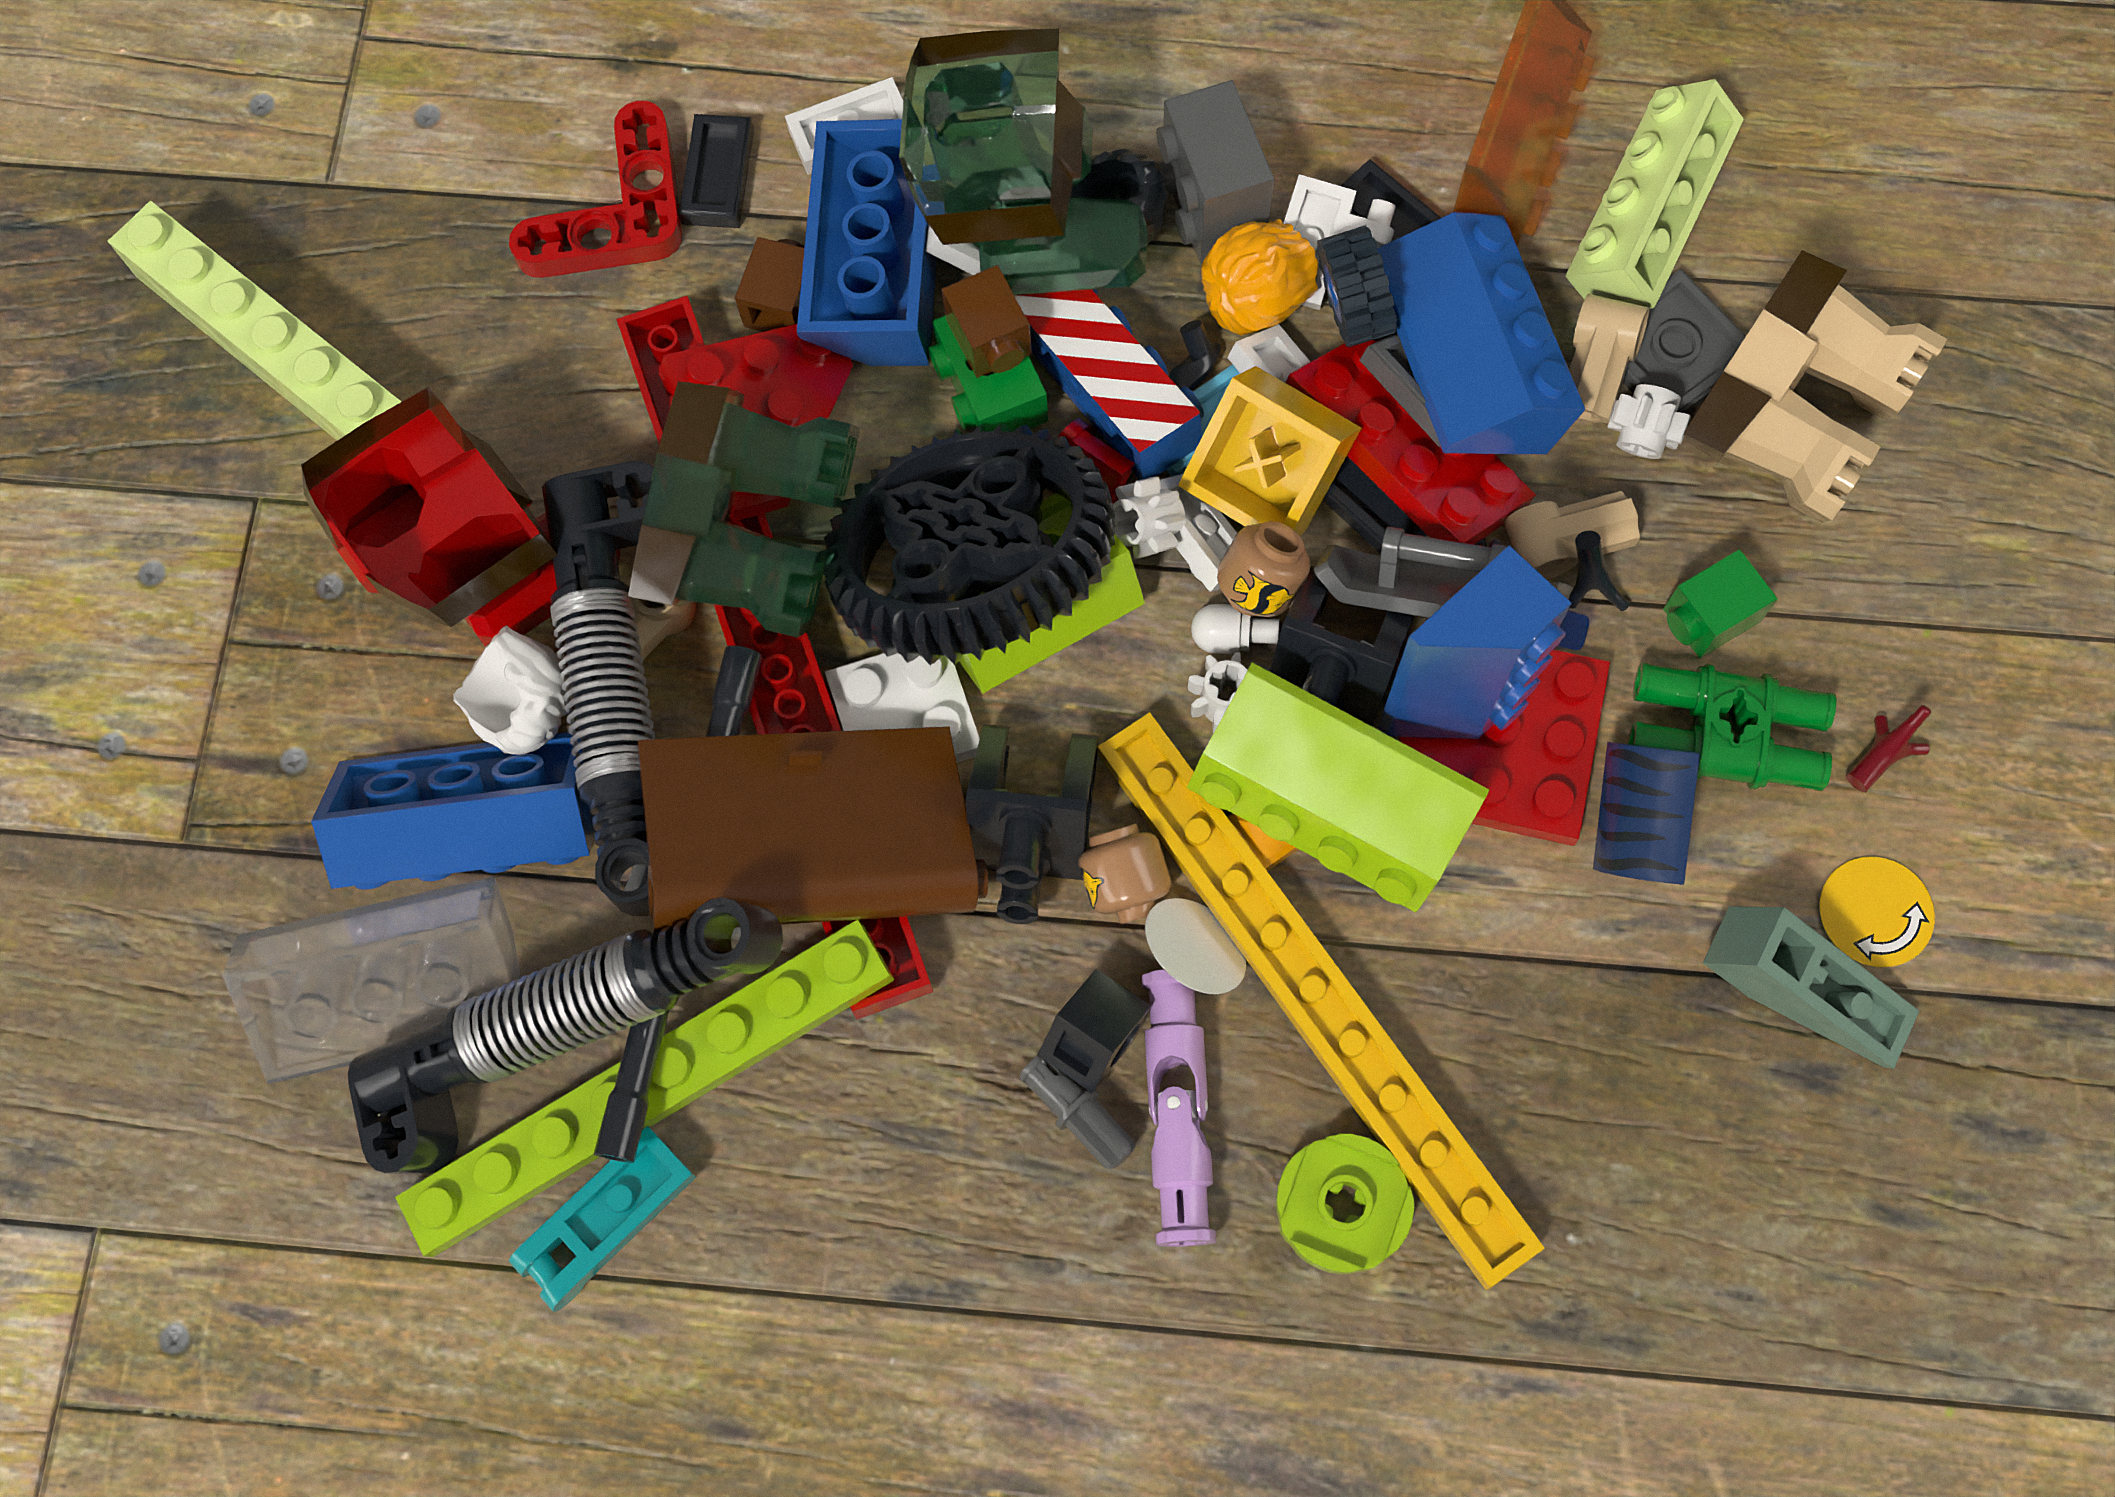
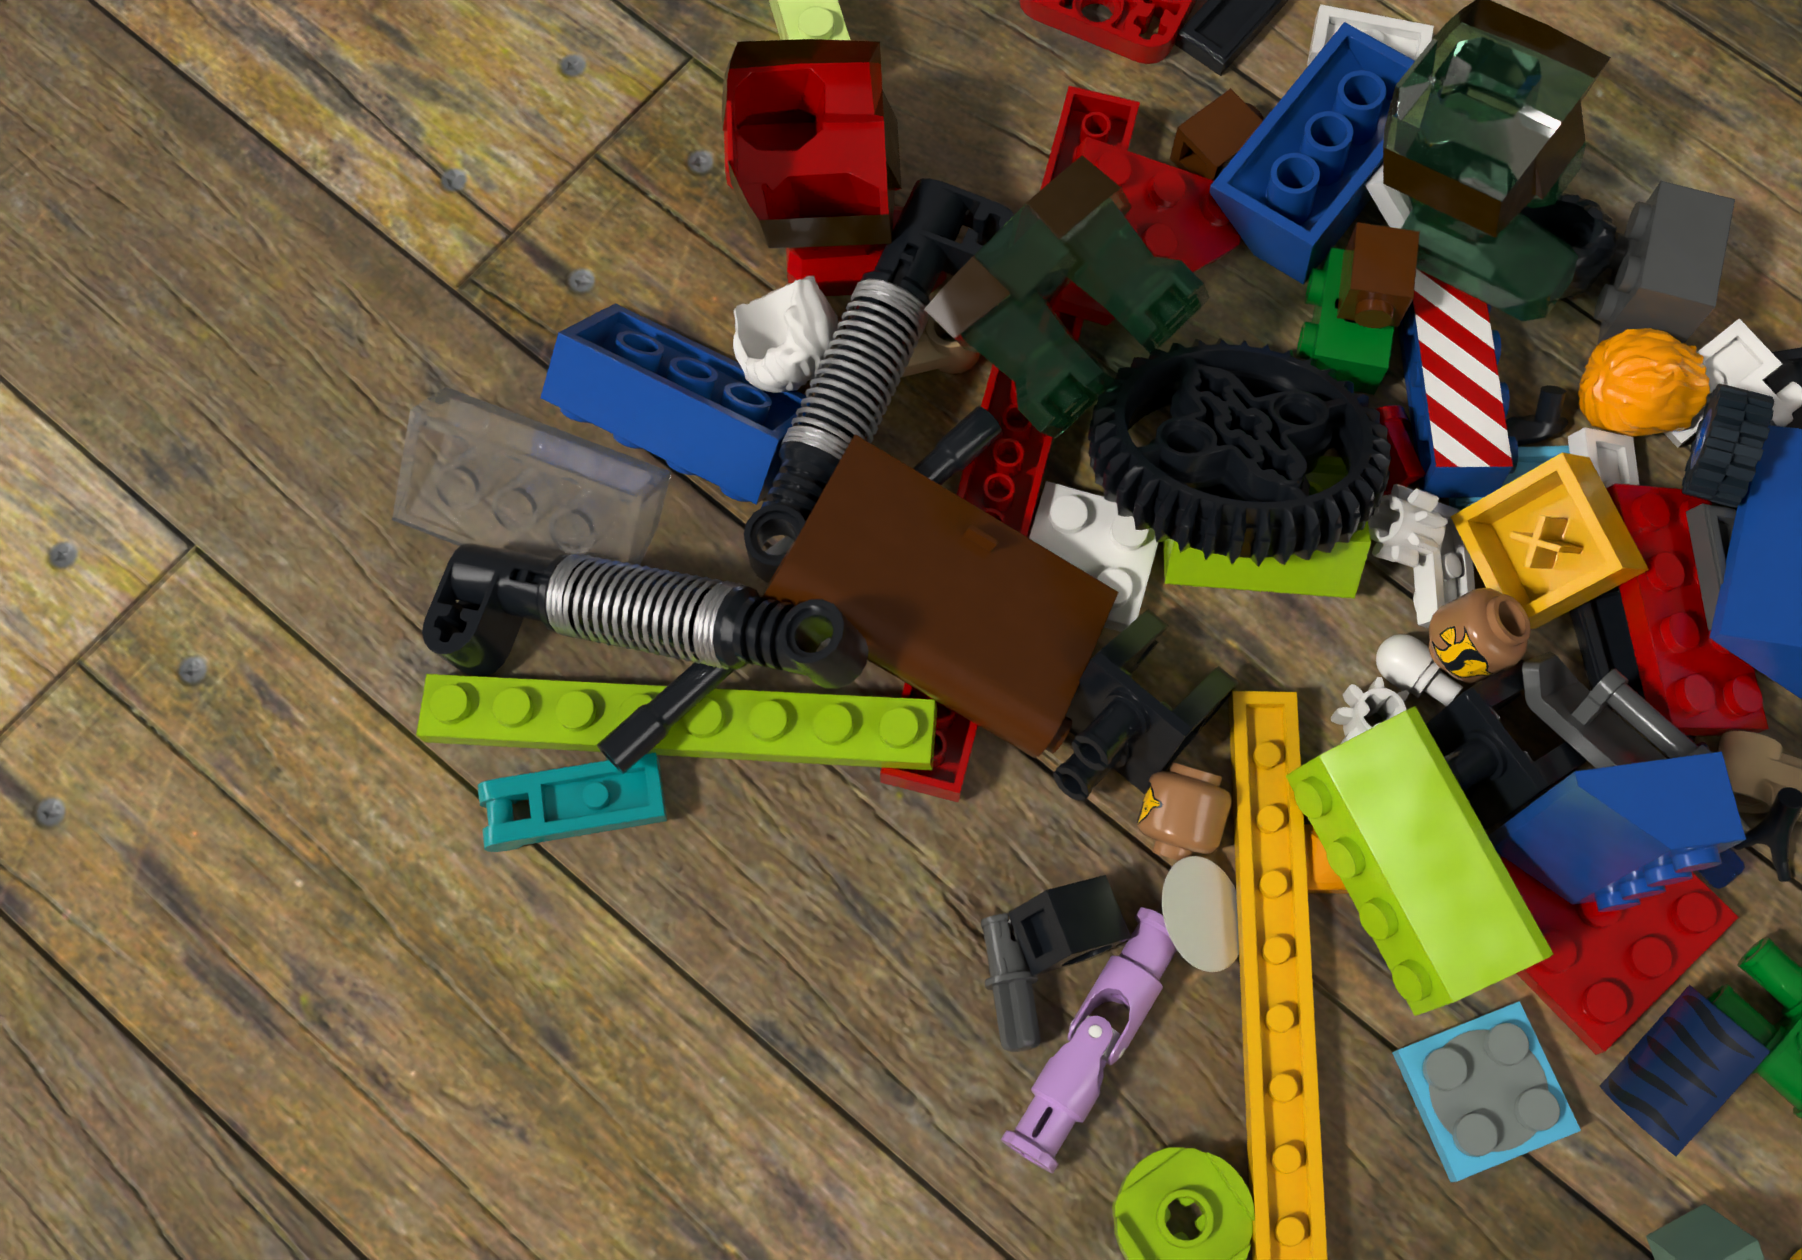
camera: 30 degrees right, 0 degrees up
none -> light grey piece [1392,1001,1581,1182]

